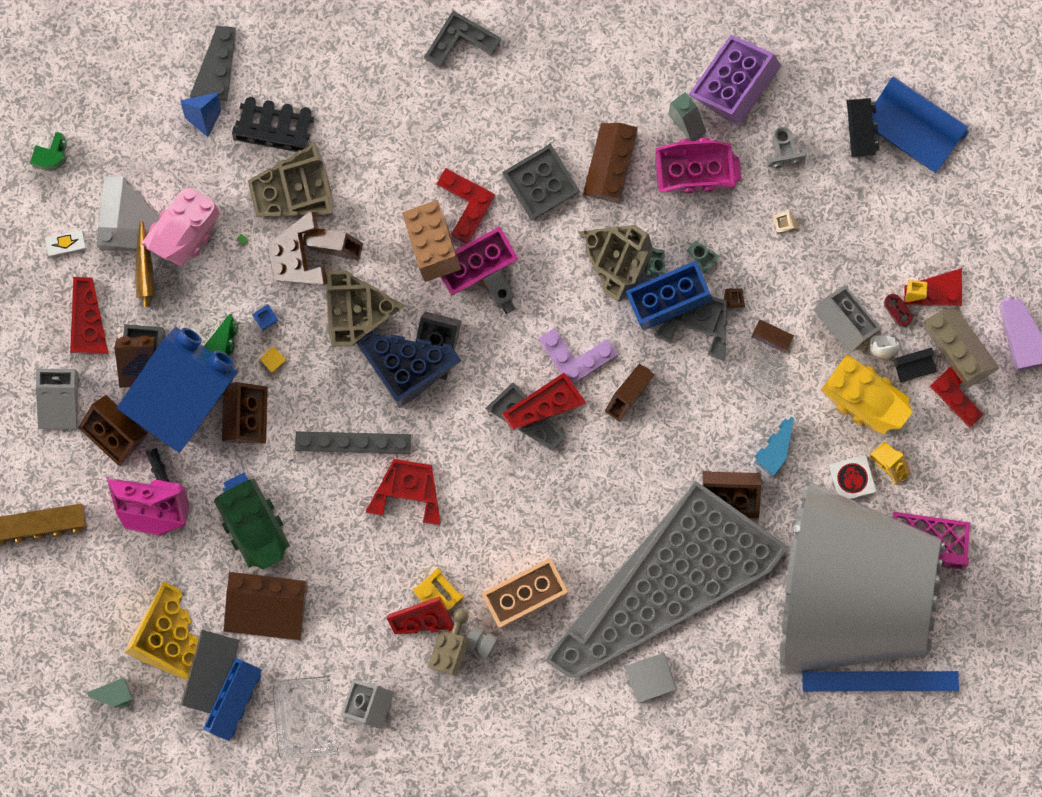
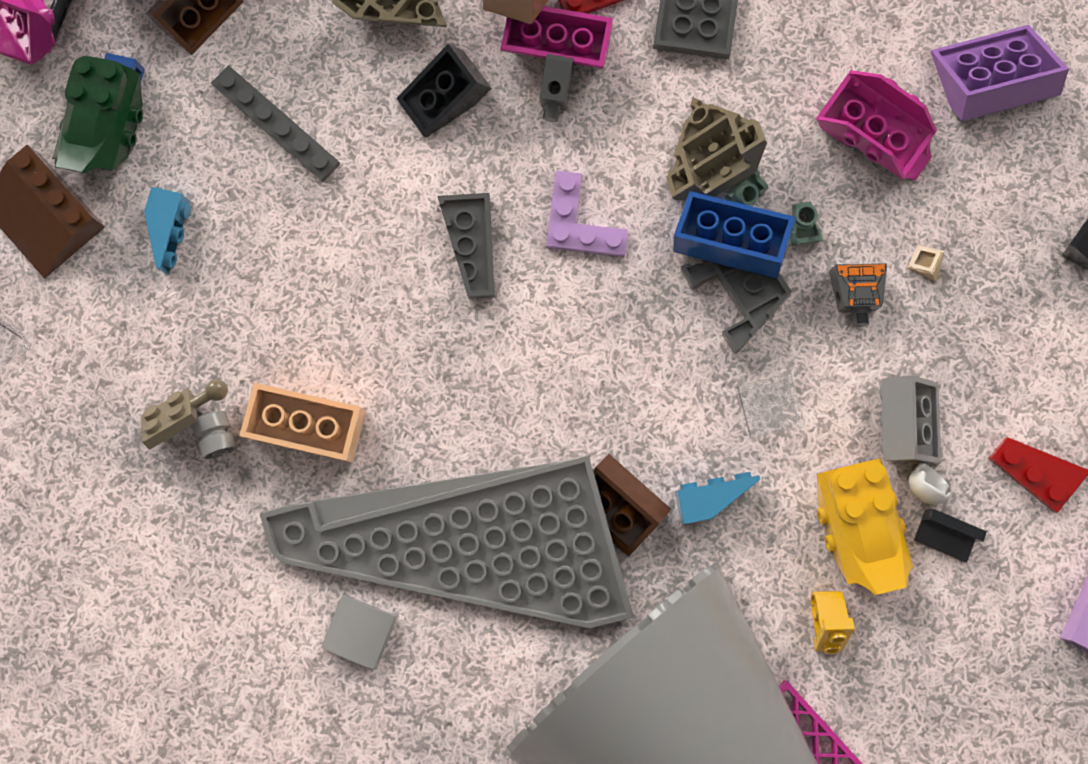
camera: 45 degrees right, 0 degrees up
light grey slope [341,679,394,729] -> none
dark blue slope [356,331,461,408] -> none
red wing [366,459,441,525] -> none
red wing [387,596,454,634] -> none
yellow plate [413,568,464,611] -> none
red wing [502,372,586,431] -> none
reddish brown slope [583,123,638,204] -> none
reddish brown slope [605,363,655,422] -> none
sand green slope [668,92,706,141] -> none
reddish brown slope [724,288,745,309] -> none
reddish brown panel [751,319,794,353] -> none
light grey pin [767,126,807,169] -> none
tile [828,455,876,499] -> none
dark red beam [884,294,913,327] -> none
yellow slope [905,280,927,302] -> none
dark tan slope [924,308,999,389] -> none
red plate [929,367,984,428] -> none
none -> dark azure slope [144,187,191,275]
none -> torso [829,263,887,327]

